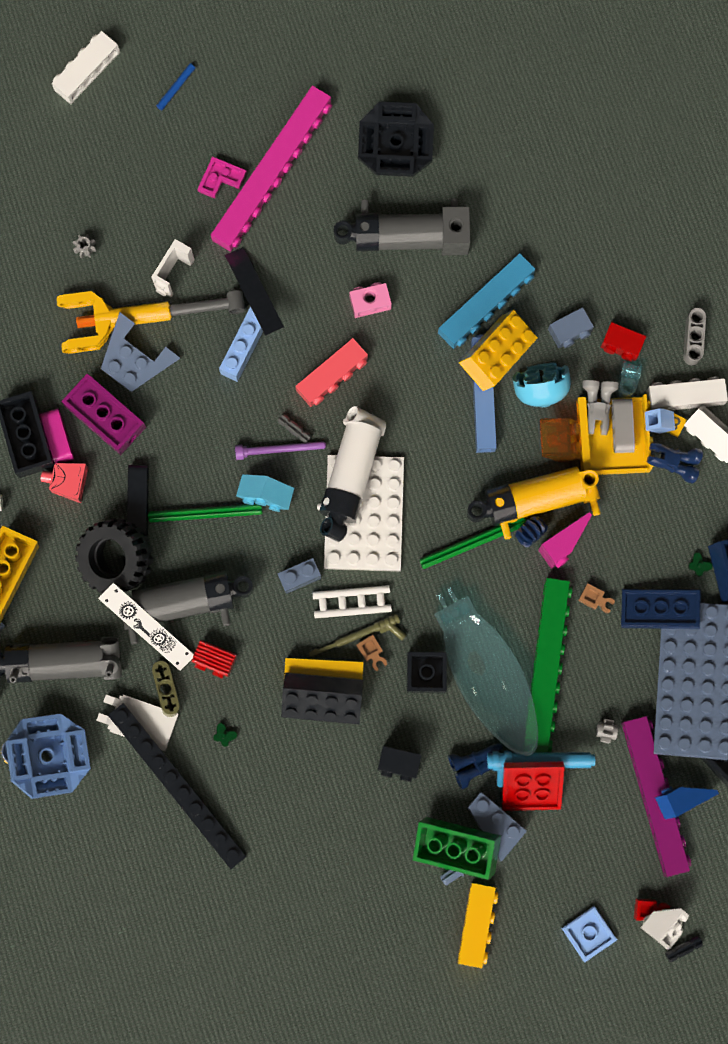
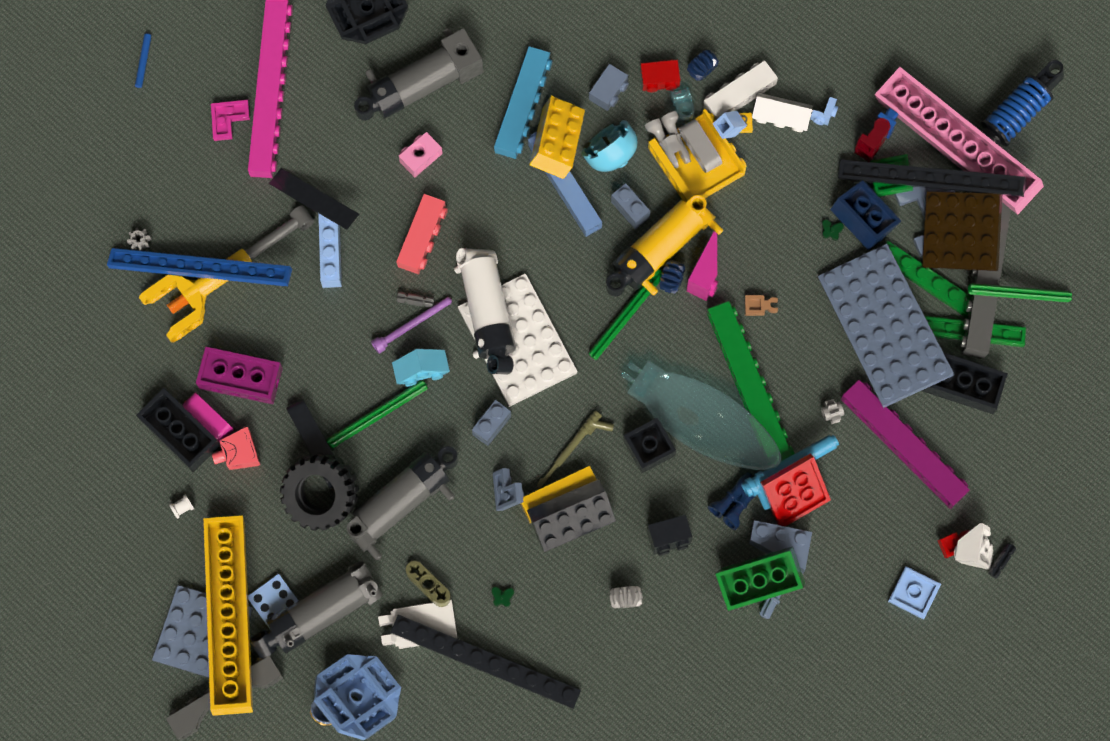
camera: 25 degrees left, 5 degrees down
white brick [52,31,120,104] -> none
white sticker [98,583,194,671] -> none
sand blue wing [101,312,180,392] -> none
white panel [152,239,194,297] -> none
red brick [191,640,237,679] -> none
white bar [312,585,392,618] -> none
medium nougat plate [356,635,387,672] -> none
yellow brick [457,883,498,968] -> none
clear orange slope [540,418,582,462] -> none
dark blue tile [621,589,701,629] -> none
dark blue piece [646,443,703,484] -> none
blue slope [655,786,719,819] -> none
light grey beam [683,308,706,365] -> none
none -> blue plate [107,248,292,287]
none -> light blue tile [248,574,298,629]
none -> sand blue plate [493,468,524,511]
none -> light grey gear [609,586,643,608]
none -> sand blue brick [611,184,650,229]
none -> dark blue gear [687,50,719,81]

